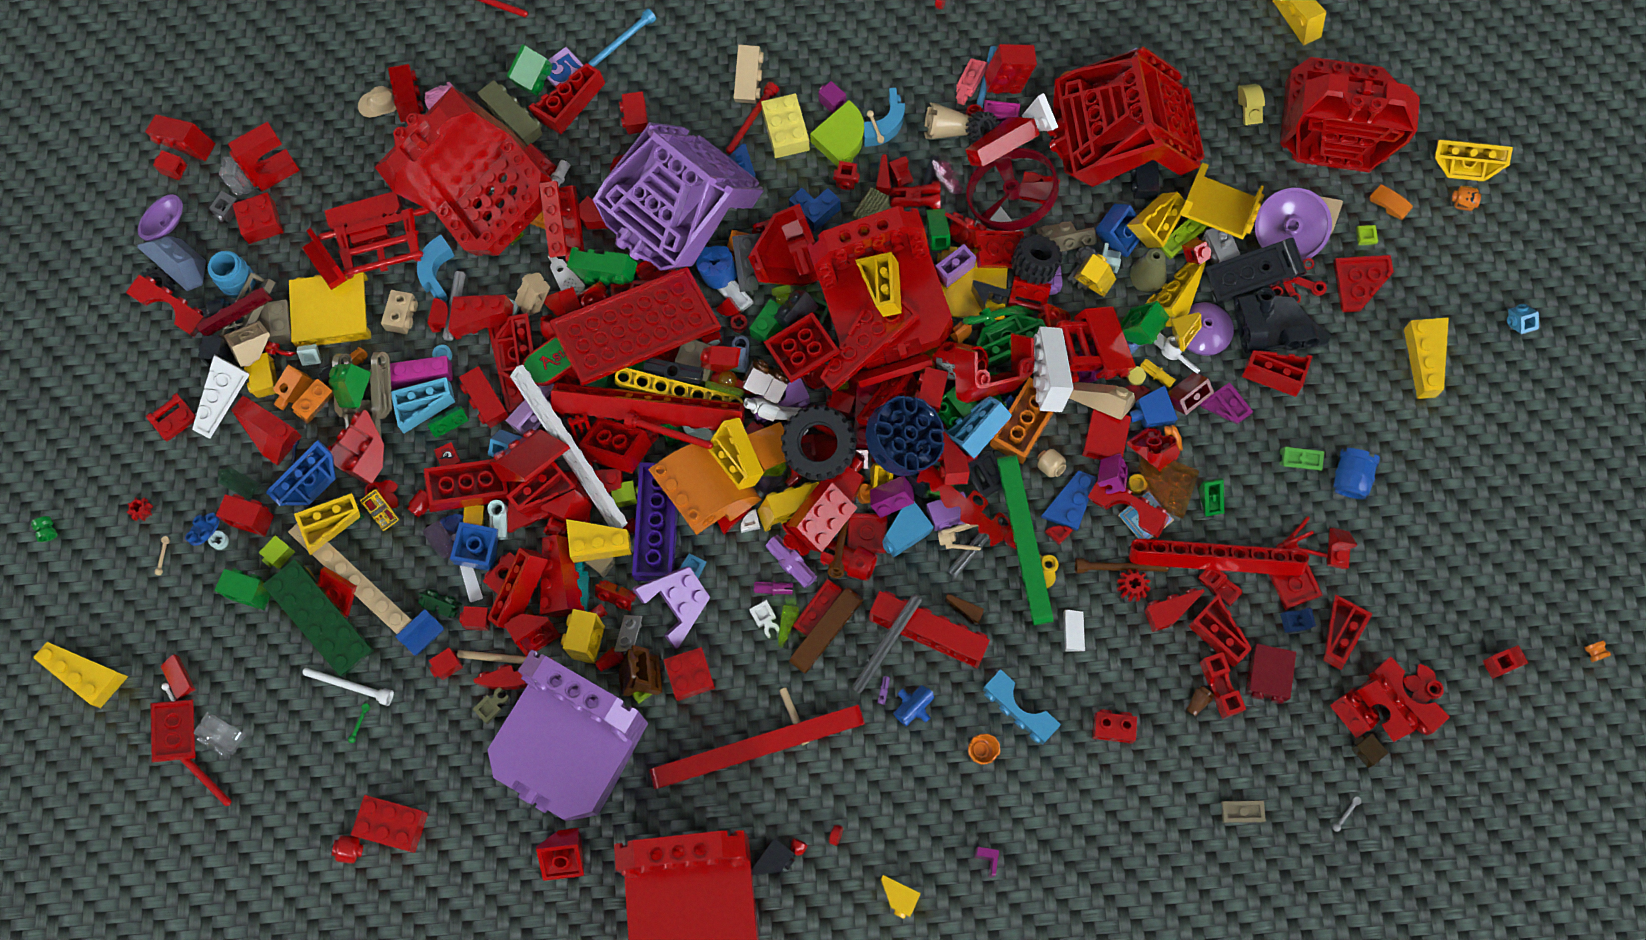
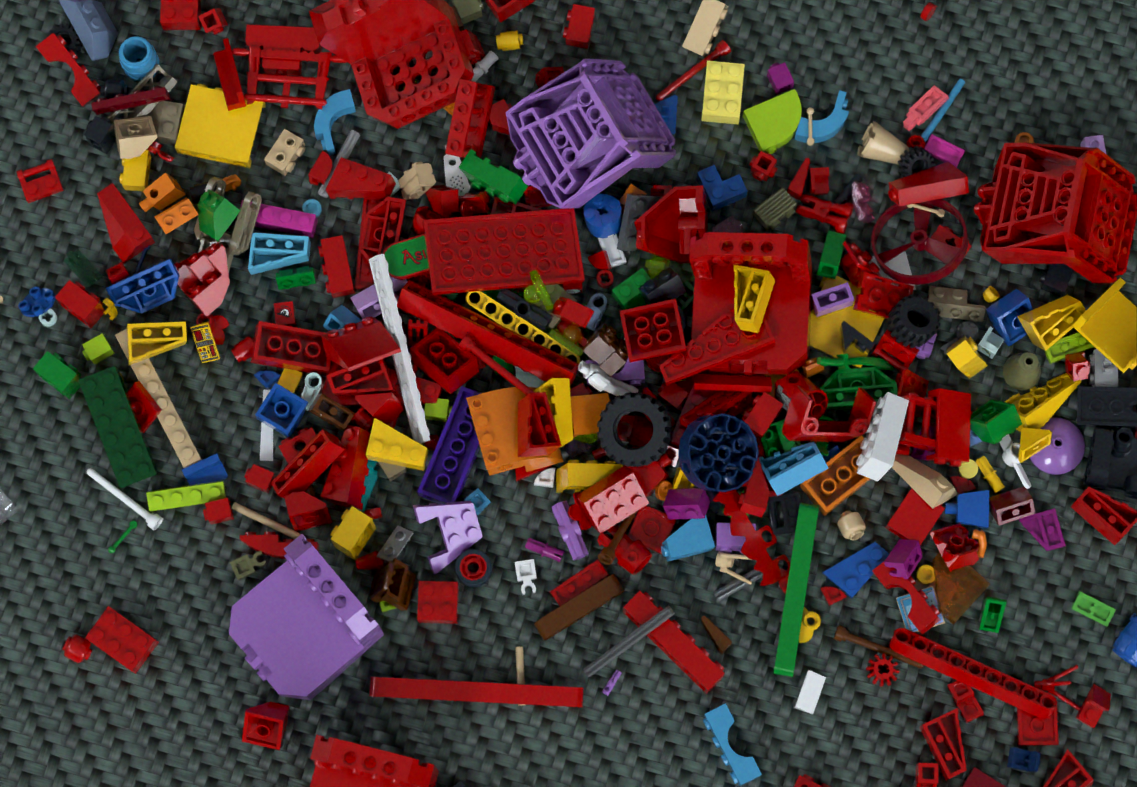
camera: 20 degrees right, 5 degrees up
white wing [192,355,250,439] -> none
light aqua tile [297,343,322,366] -> none
dark green hinge [418,589,462,618] -> none
clear purple brick [423,521,455,558] -> none
red hinge [595,580,637,611] -> none
clear neon green slope [778,605,799,648] -> none
blue pin [893,685,934,727] -> none
orange hair [967,733,1000,765] -> none
red brick [984,44,1037,94] -> none
white wing [1022,93,1058,131] -> none
red slope [1144,588,1205,632] -> none
none -> yellow piece [103,297,118,321]
none -> red tile [106,262,129,285]
none -> lime plate [146,480,226,512]
none -> red brick [198,8,228,35]
none -> reddish brown brick [308,393,354,430]
none -> wheel [455,549,492,587]
none -> yellow brick [496,30,524,51]
none -> red wedge [518,392,562,457]
none -> clear neon green tile [524,270,554,311]
none -> tan hinge [907,204,945,217]
none -> yellow hinge [983,286,1000,303]

